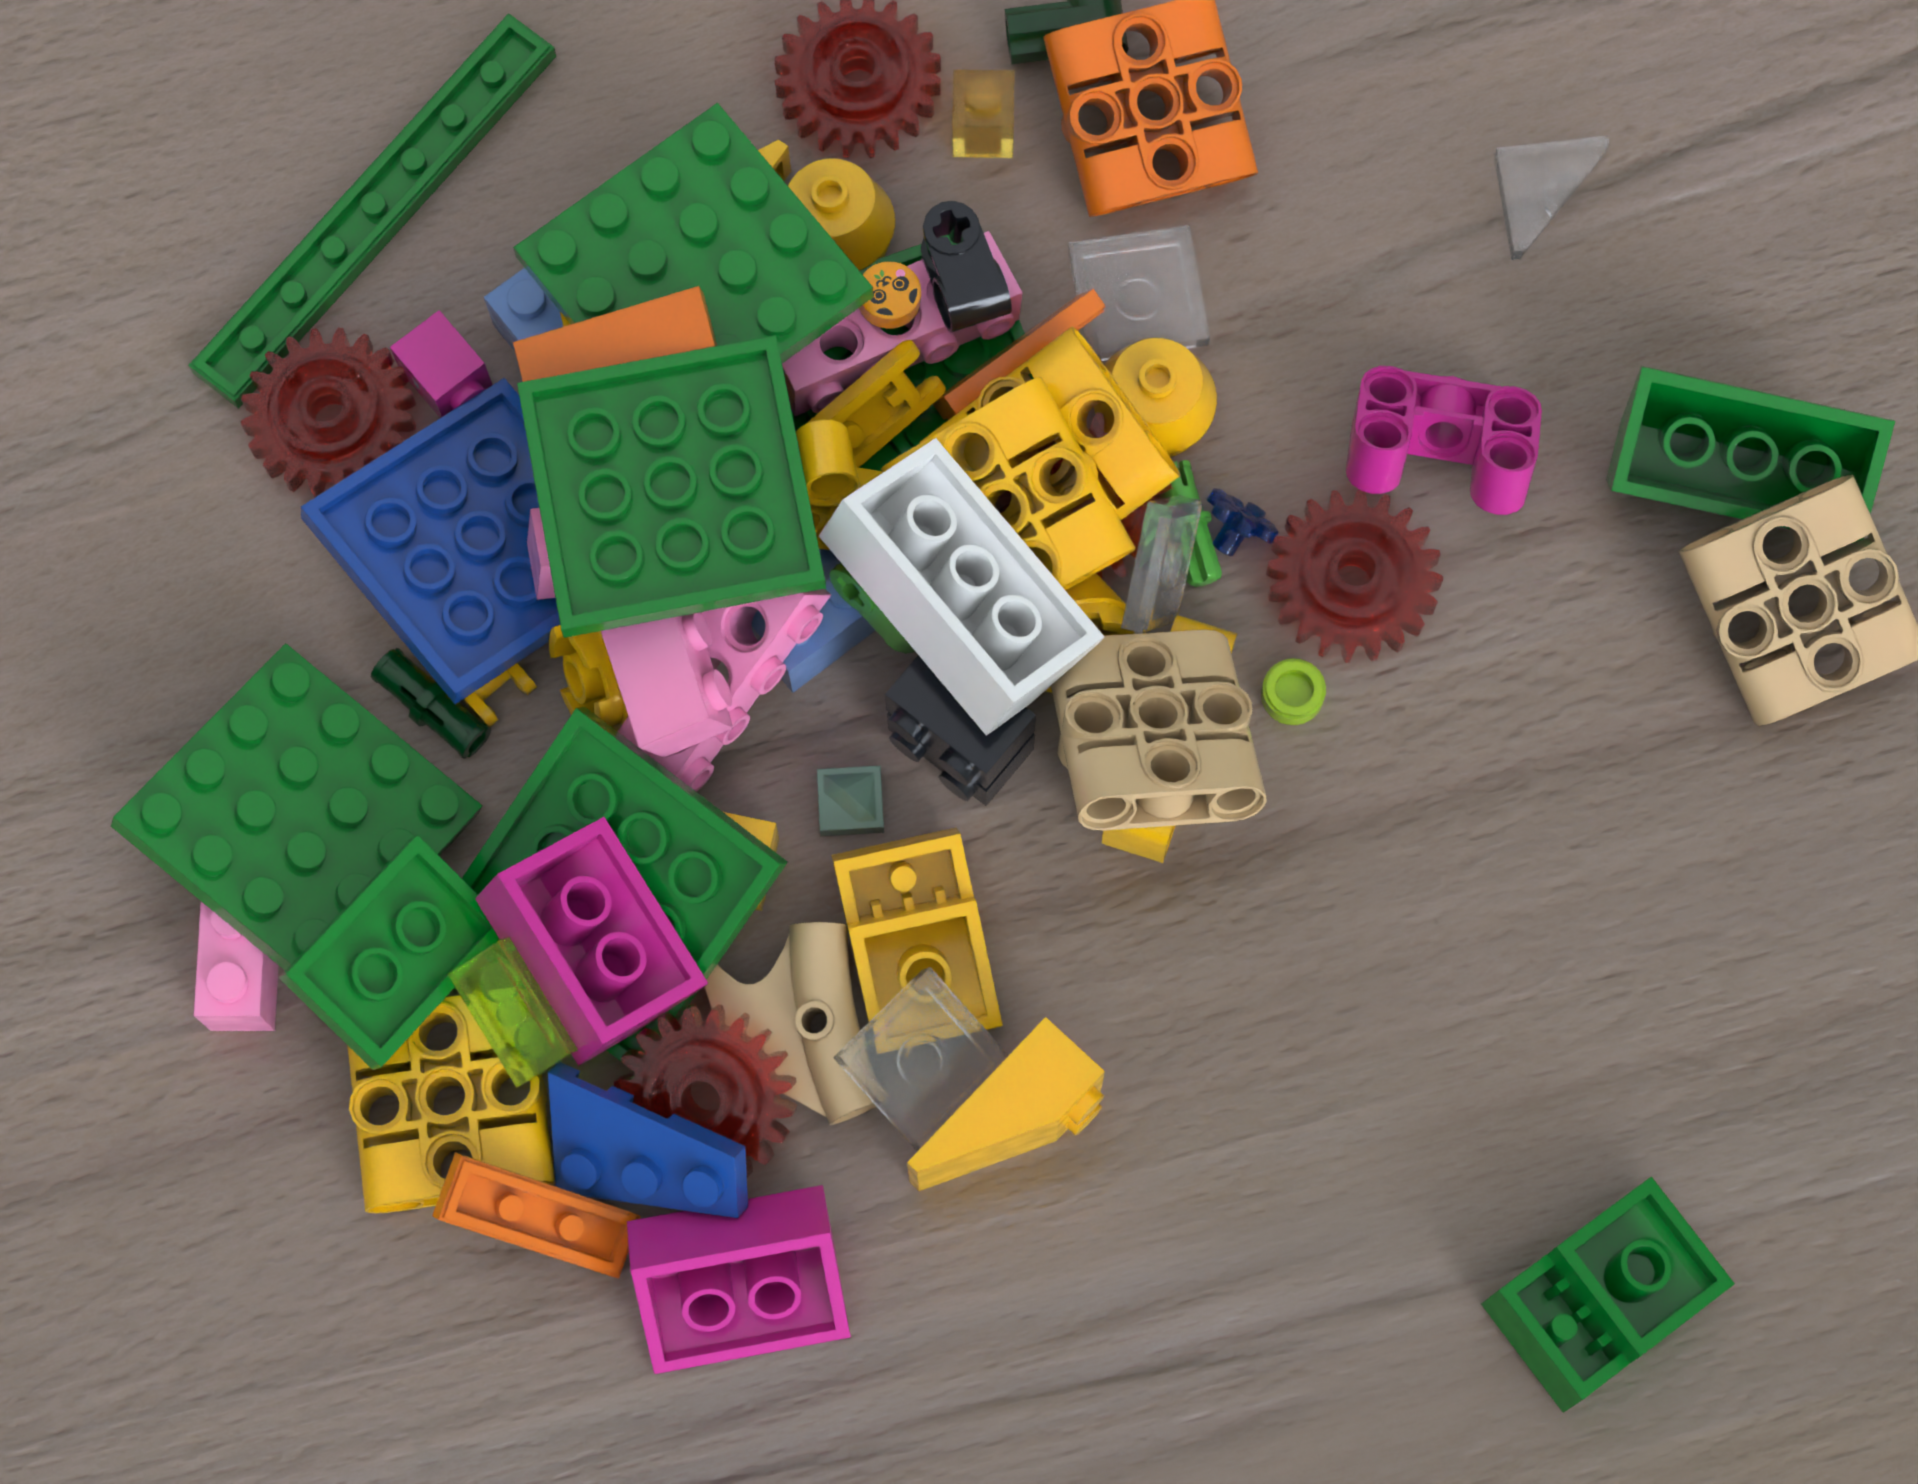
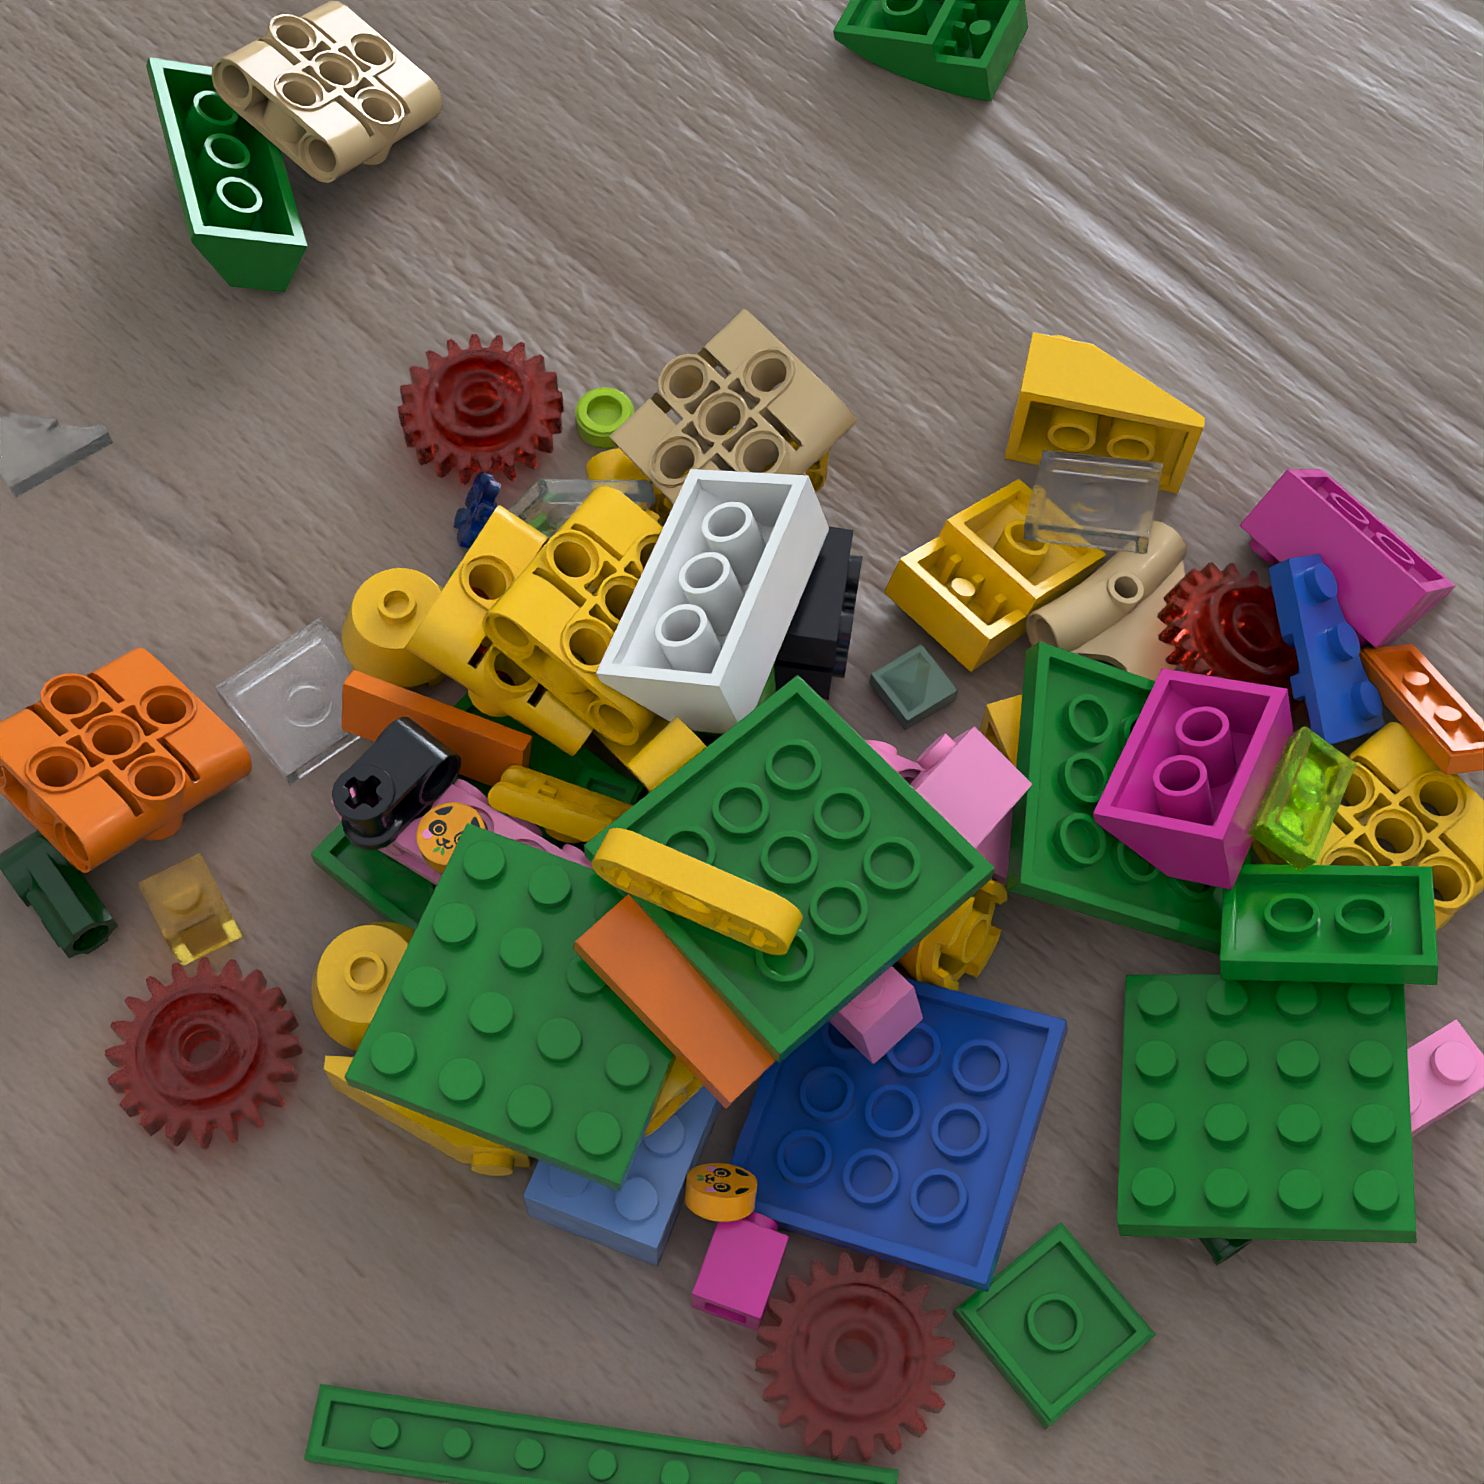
camera: 125 degrees left, 10 degrees down
dark green pin [371,648,491,759] -> none
dark pink beam [1346,366,1542,515] -> none
none -> yellow beam [591,828,803,955]
none -> light orange tile [684,1163,758,1222]
none -> green tile [952,1222,1156,1429]

